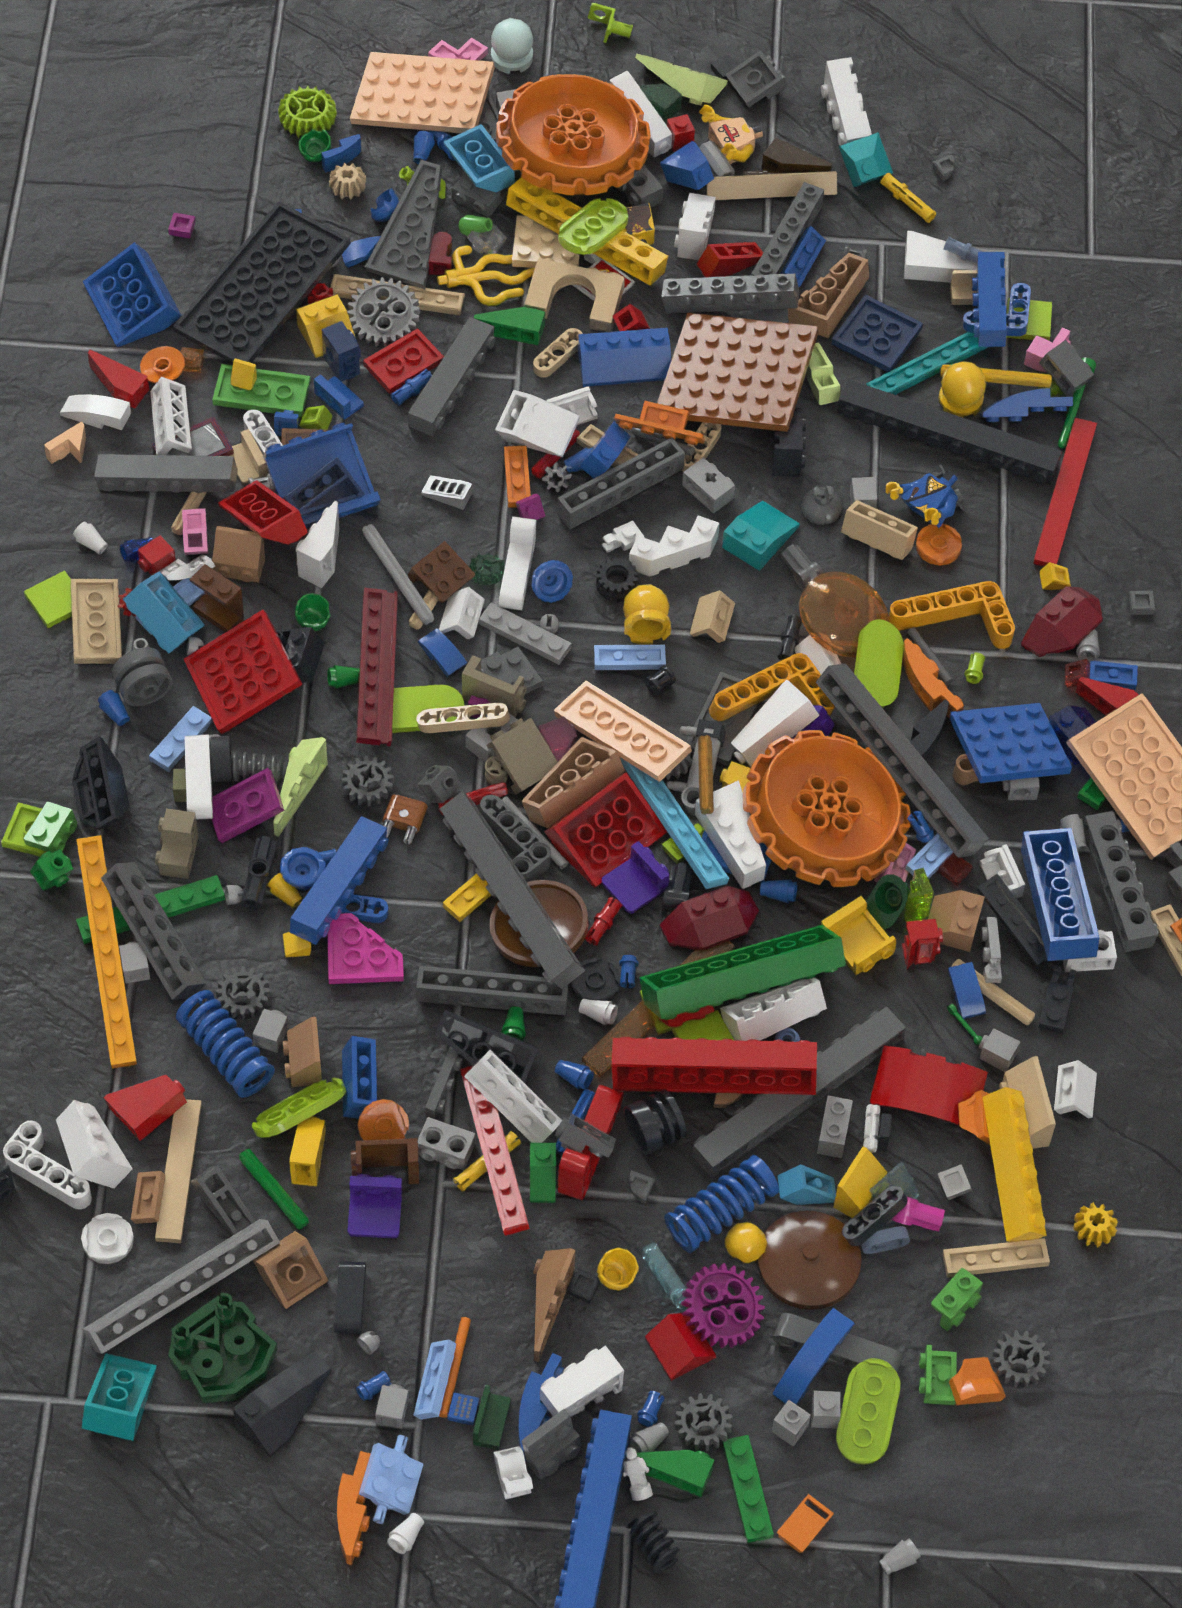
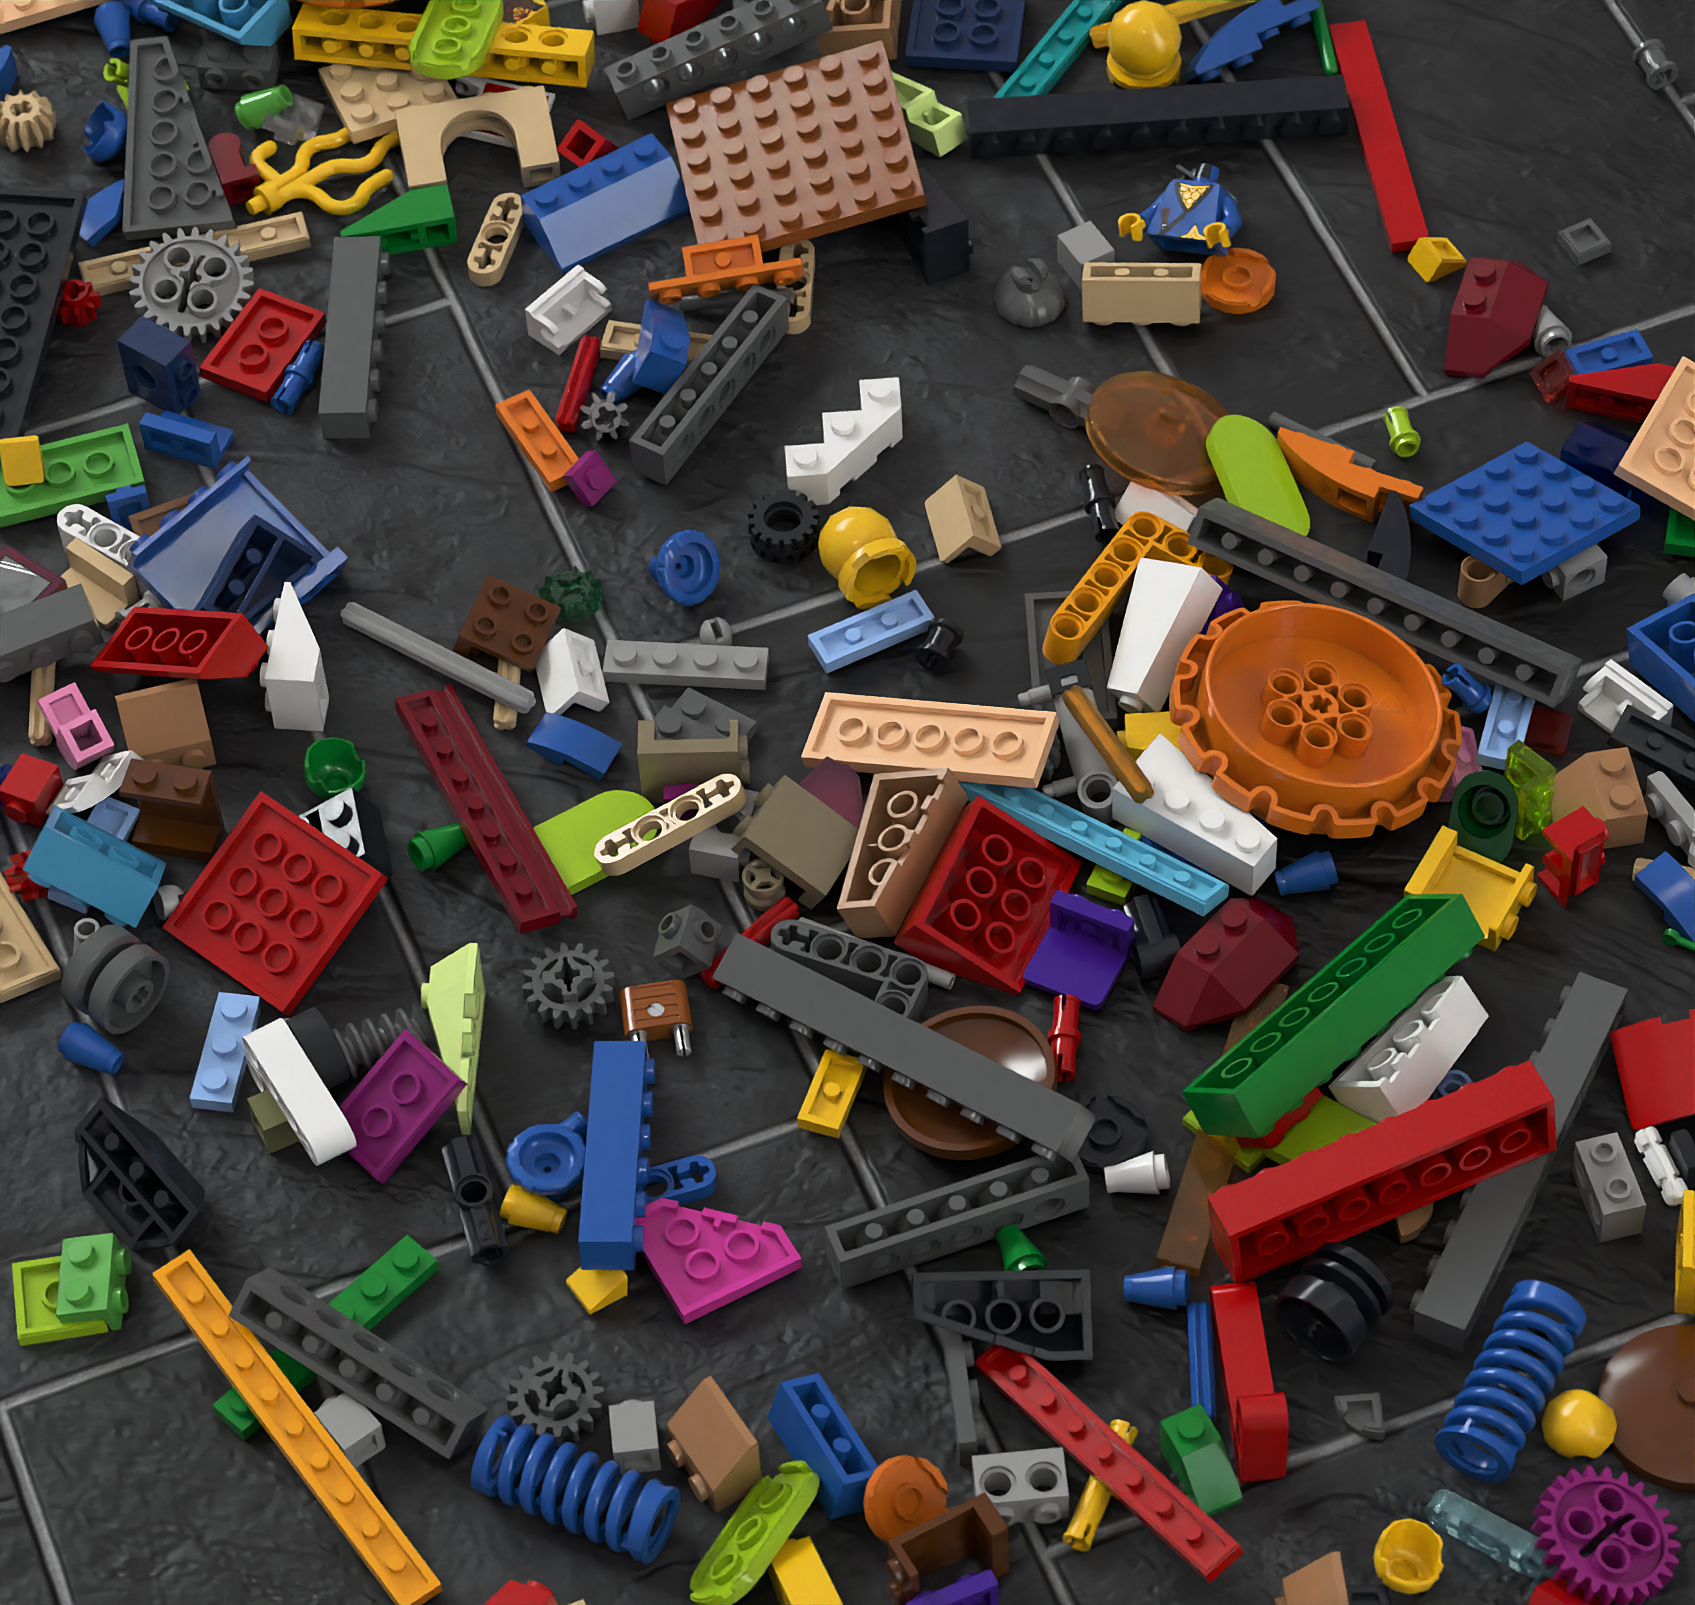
camera: 20 degrees left, 5 degrees down
green brick [30,849,74,891] -> none
dark tan brick [155,808,199,879] -> none
light grey hinge [225,885,243,905] -> none
yellow slope [296,294,356,358] -> none
lime slope [299,405,332,430] -> none
light grey slope [421,475,473,510] -> none
white fence [464,1050,562,1143] -> none
white slope [495,390,581,457] -> none
white beam [498,517,536,610] -> none
dark grey plate [555,1114,616,1157] -> none
white plate [602,521,645,552] -> none
blue pin [619,955,639,988] -> none
light grey brick [682,457,735,513] -> none
teal slope [722,501,800,571] -> none
dark azure slope [778,1164,836,1205] -> none
light orange beam [888,581,1015,649] -> none

